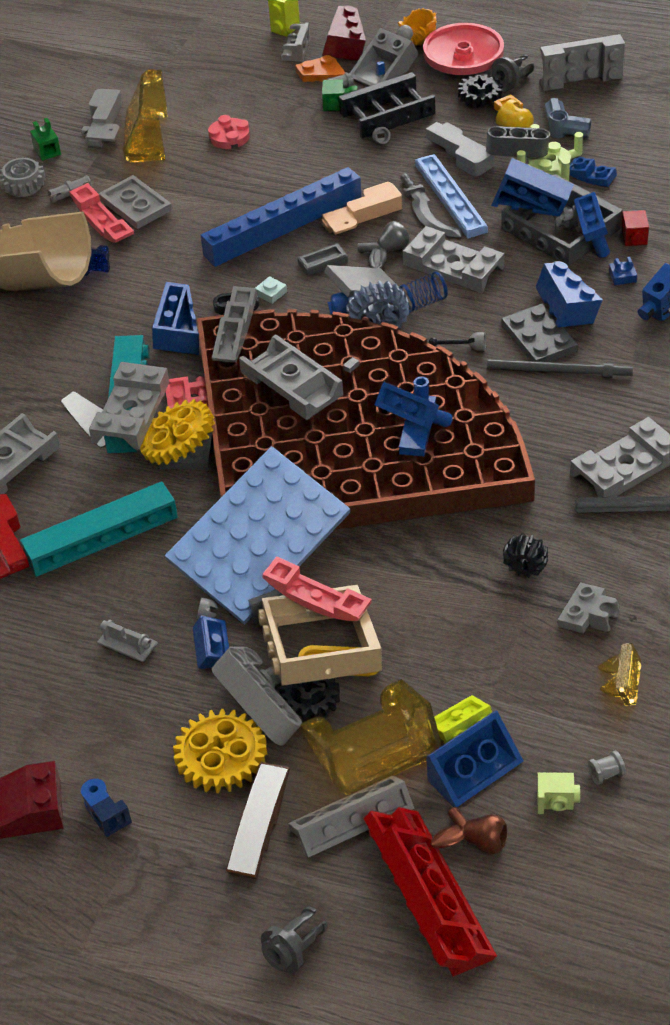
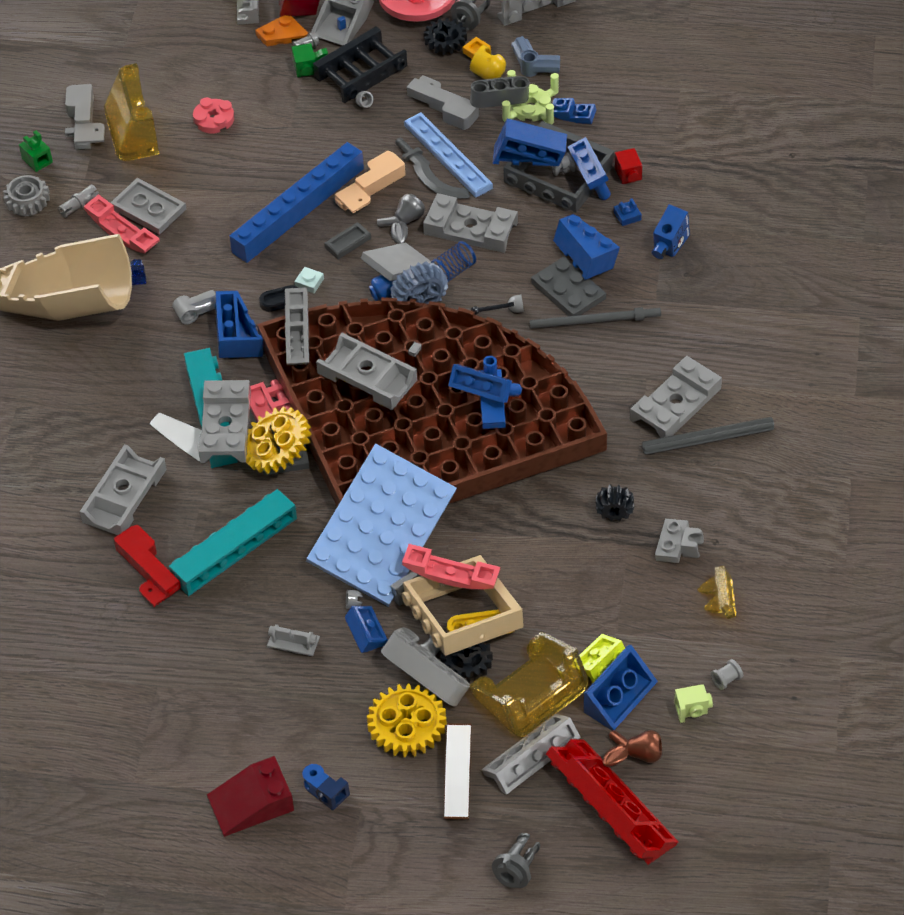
camera: 15 degrees left, 5 degrees up
none -> light grey piece [172,290,216,324]

